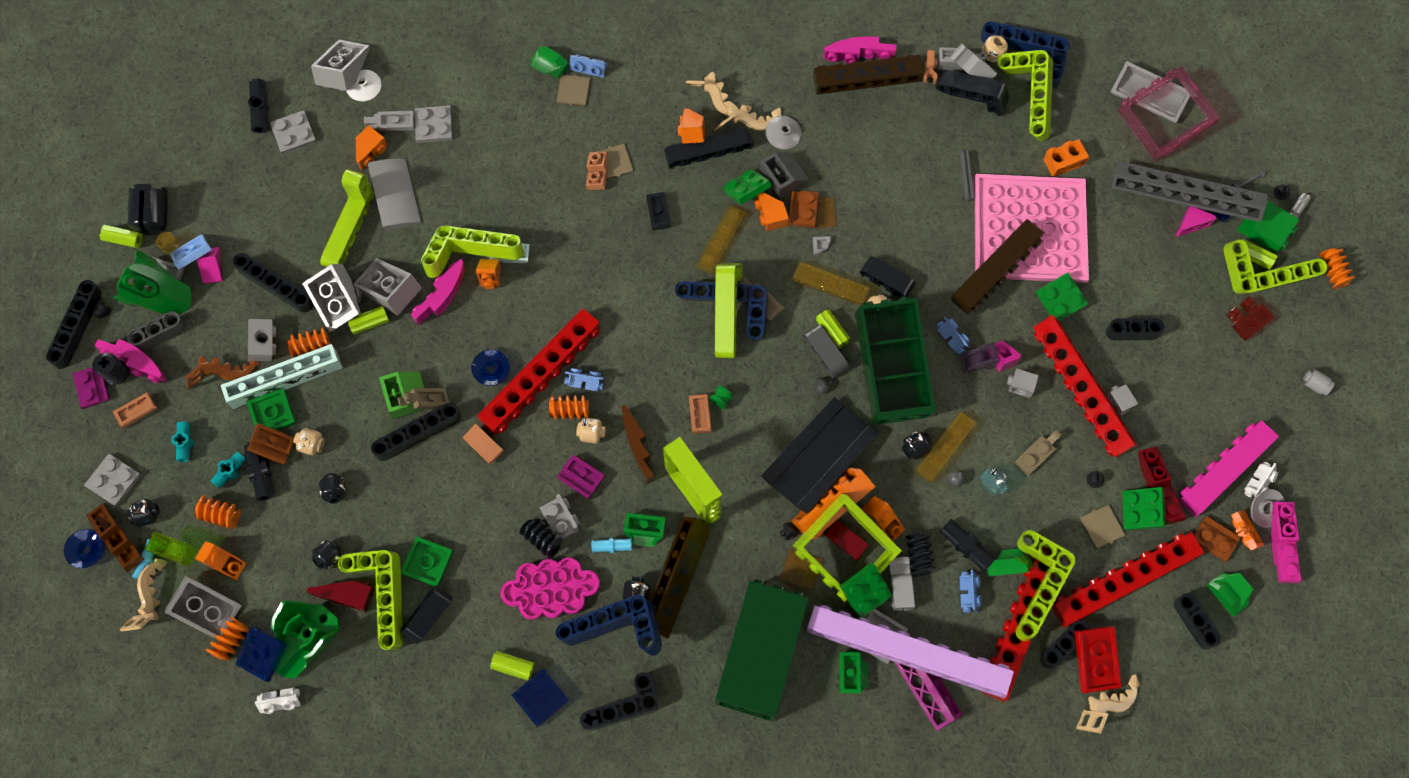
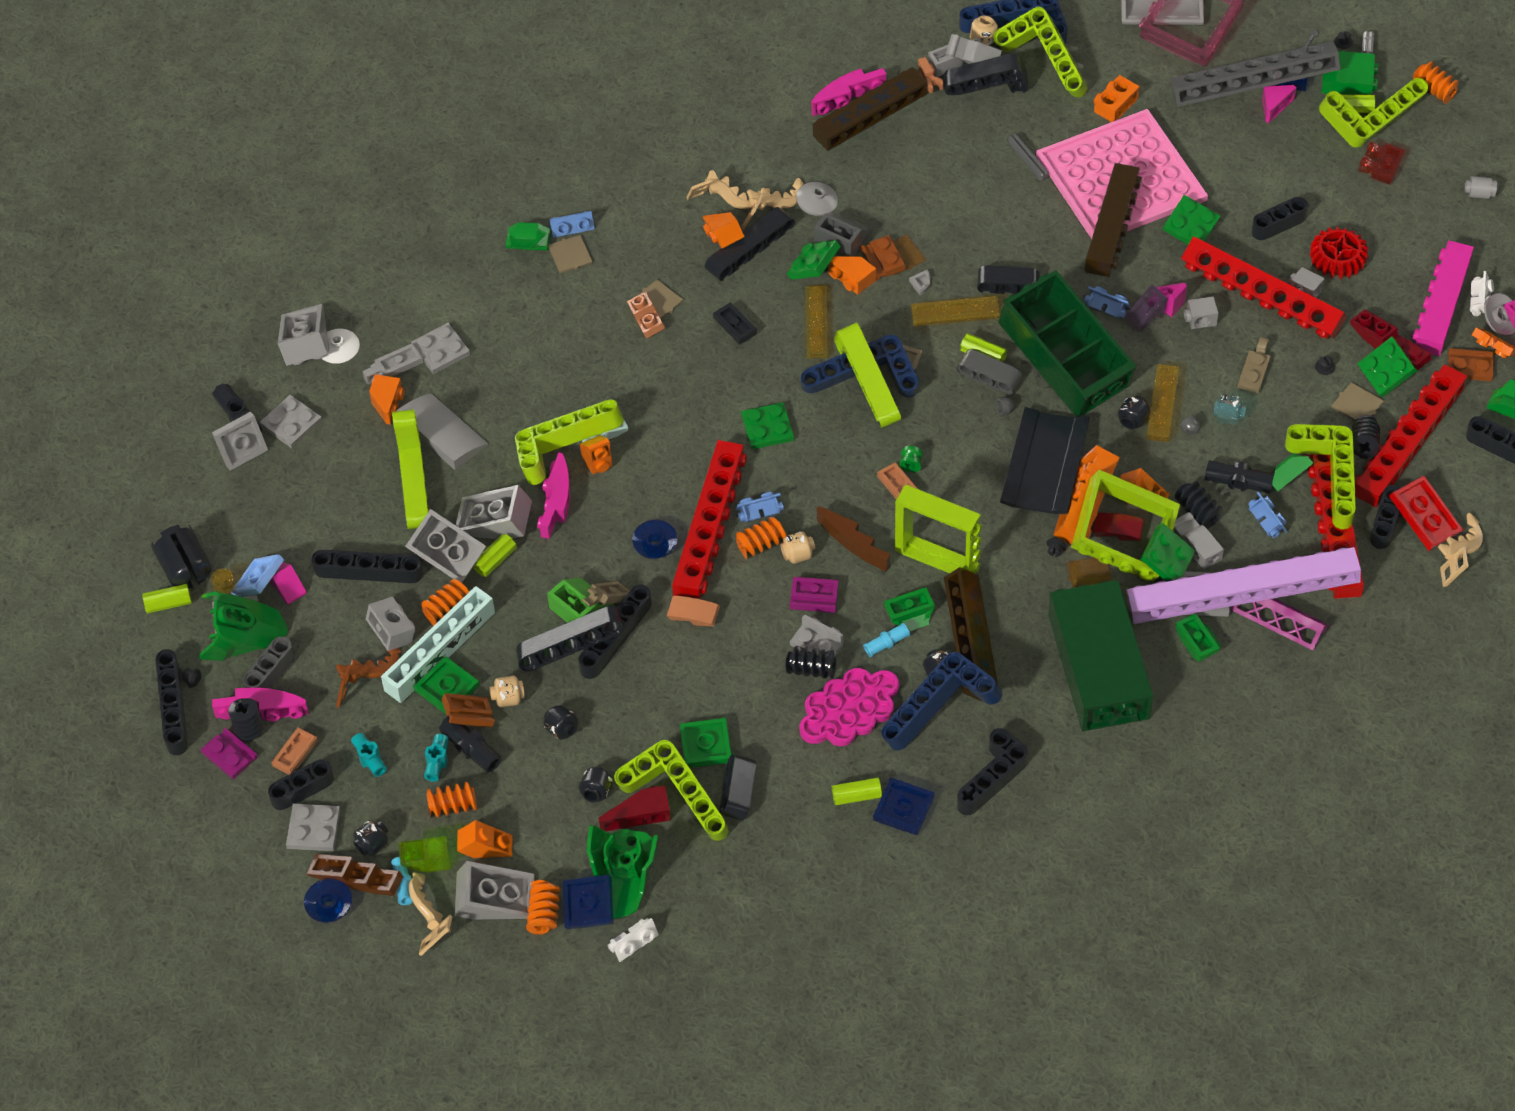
camera: 25 degrees left, 15 degrees down
none -> light grey plate [212,412,268,471]
none -> black beam [268,759,334,810]
none -> black beam [516,606,623,671]
none -> green plate [741,402,794,450]
none -> red gear [1309,226,1368,280]
none -> black piece [1352,415,1380,459]

